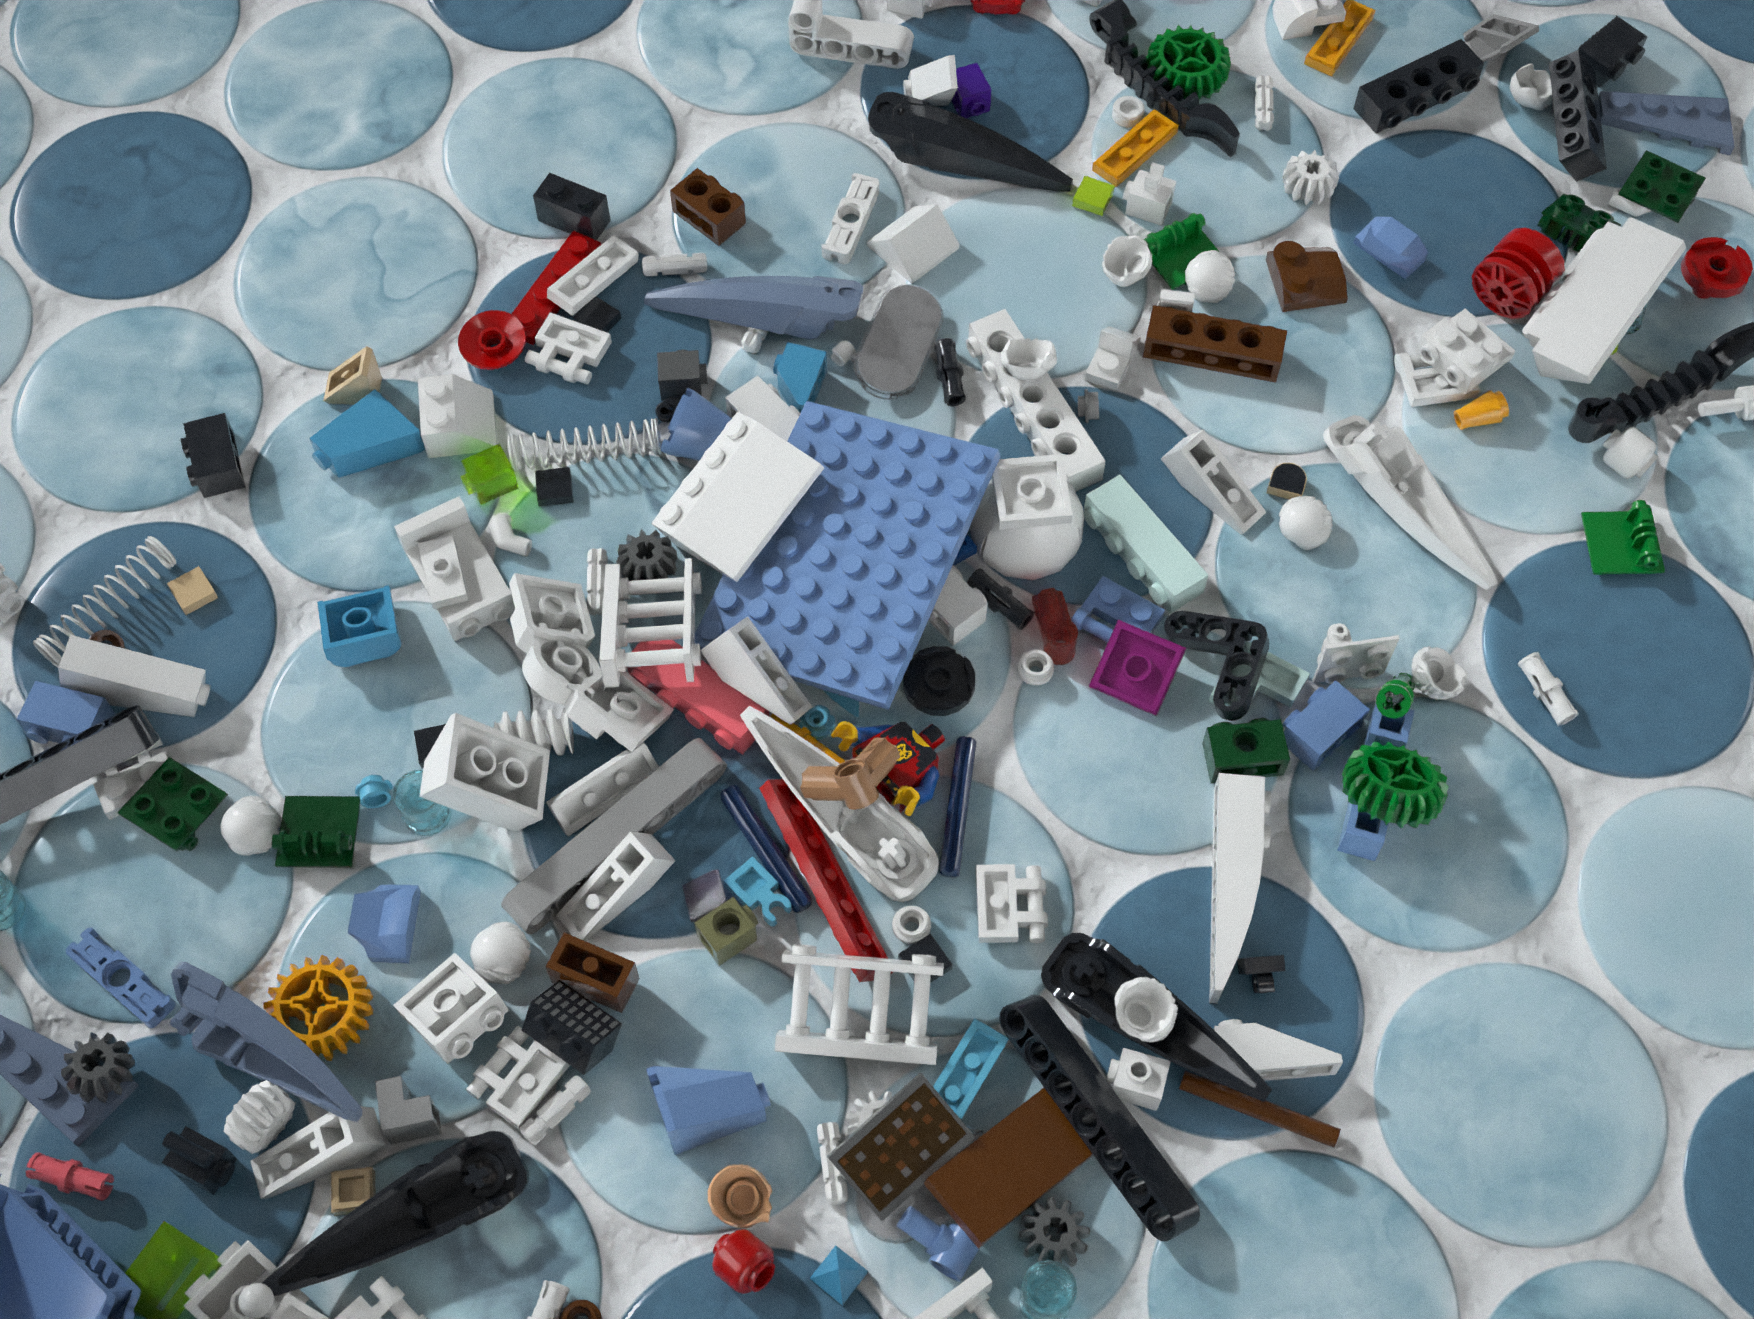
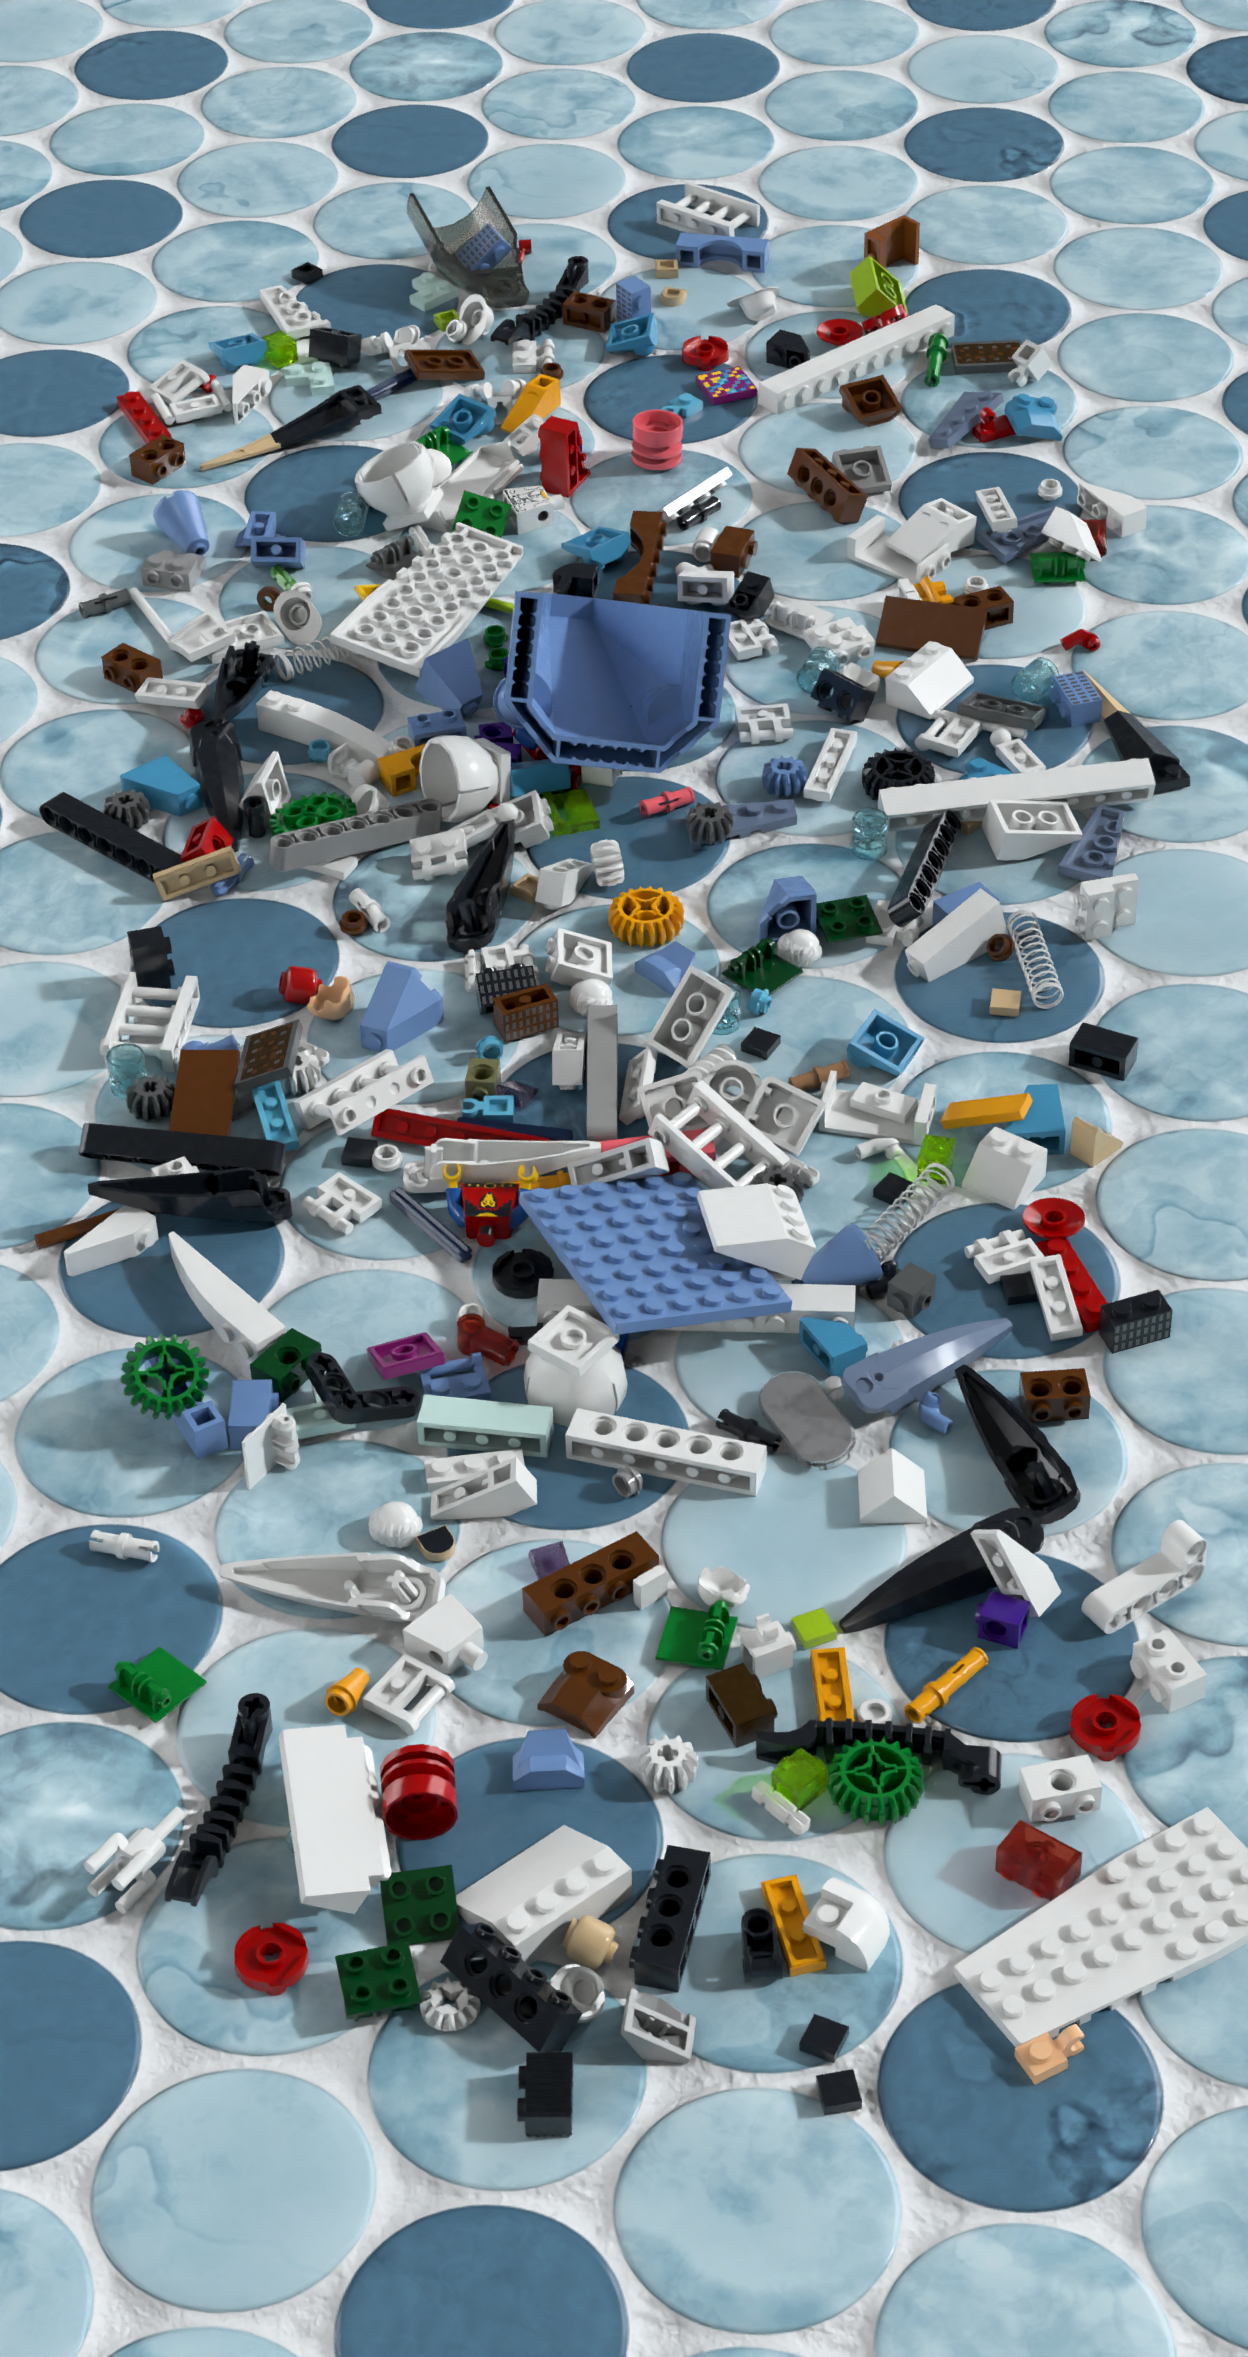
camera: 135 degrees right, 20 degrees down
medium blue piece [66,928,176,1028] -> none
black brick [162,1126,237,1195] -> none
sand blue piece [170,962,363,1122] -> none
light grey piece [375,1076,442,1145] -> none
white axle [642,253,707,276] -> none
medium nougat piece [800,738,900,810] -> none
dark azure slope [810,1245,868,1306] -> none
white piece [822,173,879,264] -> none
white hair [1000,338,1057,381] -> none
white slope [1085,326,1141,392] -> none
white hair [1115,977,1178,1042] -> none
white hair [1185,250,1236,303] -> none
black tile [1237,955,1286,993] -> none
green pin [1376,672,1415,719] -> none
white hair [1411,646,1467,701] -> none
white plate [1415,309,1515,395] -> none
sand blue wing [1598,91,1735,156] -> none
white head [1603,427,1658,479] -> none
none -> white torso [403,1593,488,1674]
none -> white gear [420,1977,480,2031]
none -> white plate [424,1449,525,1492]
none -> white slope [456,1825,632,1965]
none -> medium azure plate [475,1035,503,1059]
none -> clear purple slope [528,1541,570,1580]
none -> tan head [561,1915,619,1970]
none -> dark brown brick [706,1662,778,1748]
none -> black piece [741,1908,783,1982]
none -> medium blue slope [759,876,817,944]
none -> clear neon green brick [771,1748,827,1811]
none -> medium nougat pin [788,1060,850,1092]
none -> light orange pin [904,1647,989,1724]
none -> medium blue arm [918,1391,953,1435]
none -> light orange tile [940,1093,1033,1129]
none -> black piece [955,1364,1081,1524]

